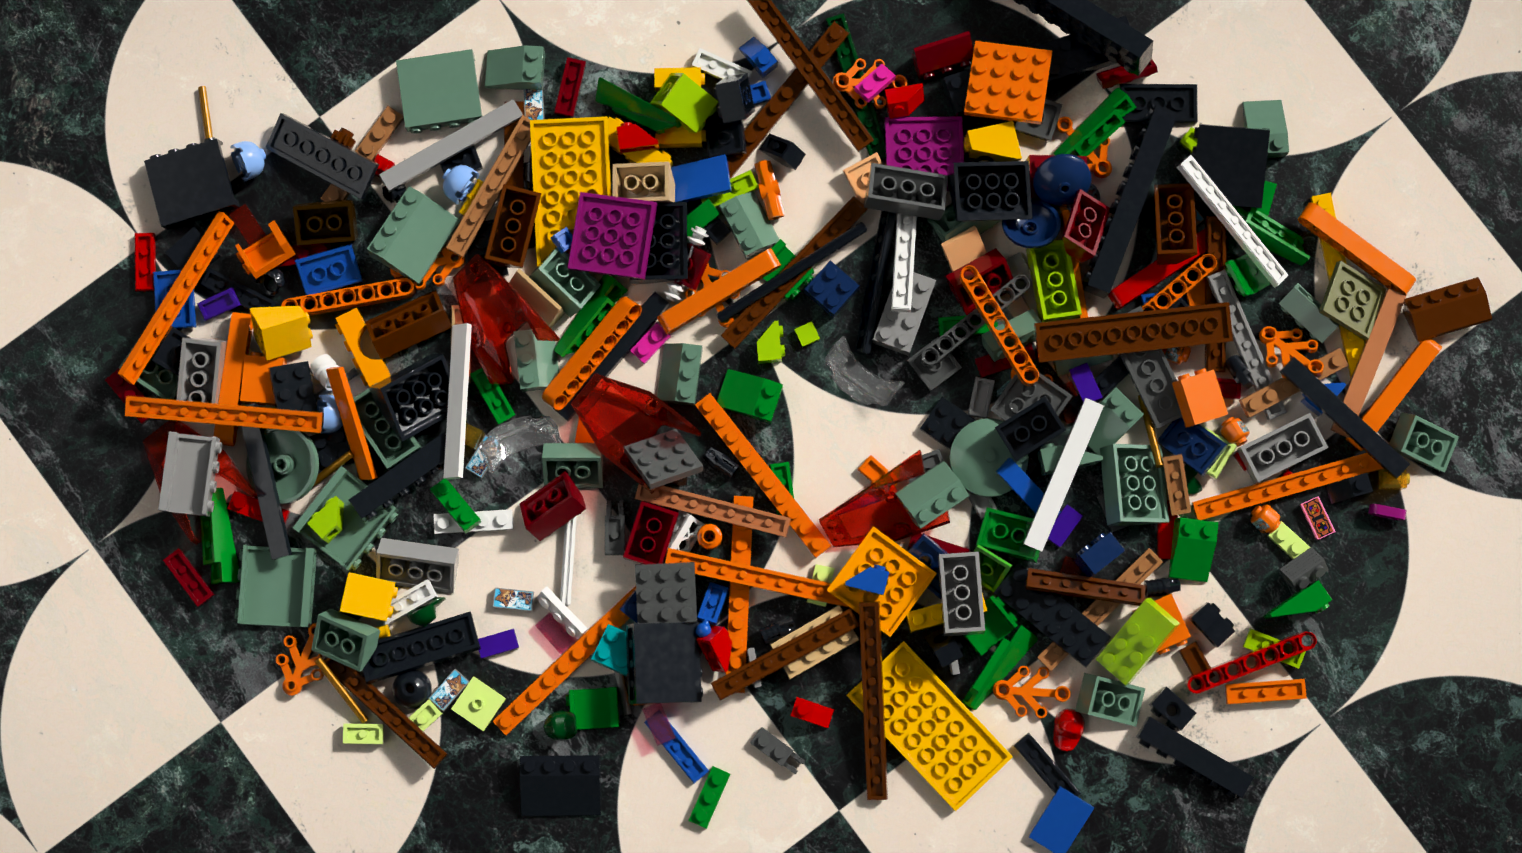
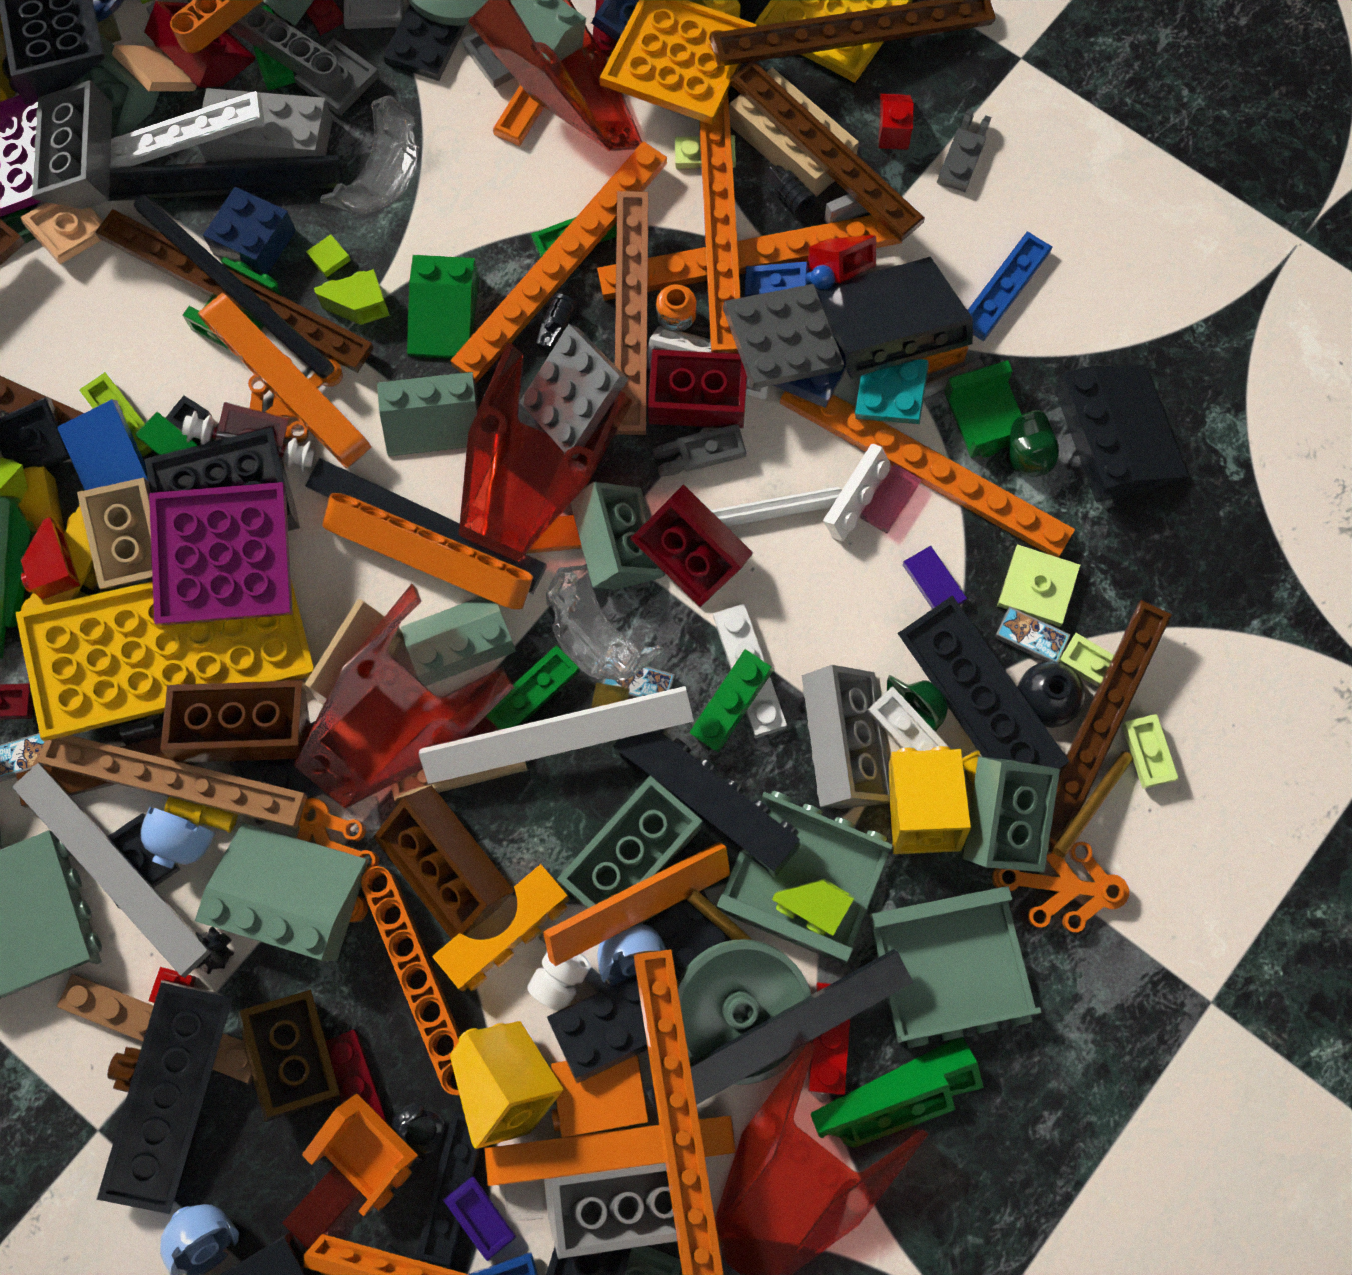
camera: 105 degrees left, 10 degrees down
light grey panel [158,431,222,517] -> none
dark red plate [163,548,215,607] -> none
blue tile [295,244,363,295] -> none
black slope [369,354,450,442] -> none
tile [493,588,534,611] -> none
sand green slope [529,247,601,318] -> none
blue tile [551,227,573,254] -> none
green wedge [554,274,628,357] -> none
dark pink plate [630,322,671,365] -> none
clear pink tile [642,703,676,746] -> none
green plate [688,766,731,829] -> none
sand green slope [719,191,780,260] -> none
orange piece [754,160,784,220] -> none
black slope [759,133,806,170] -> none
blue slope [844,564,889,595] -> none

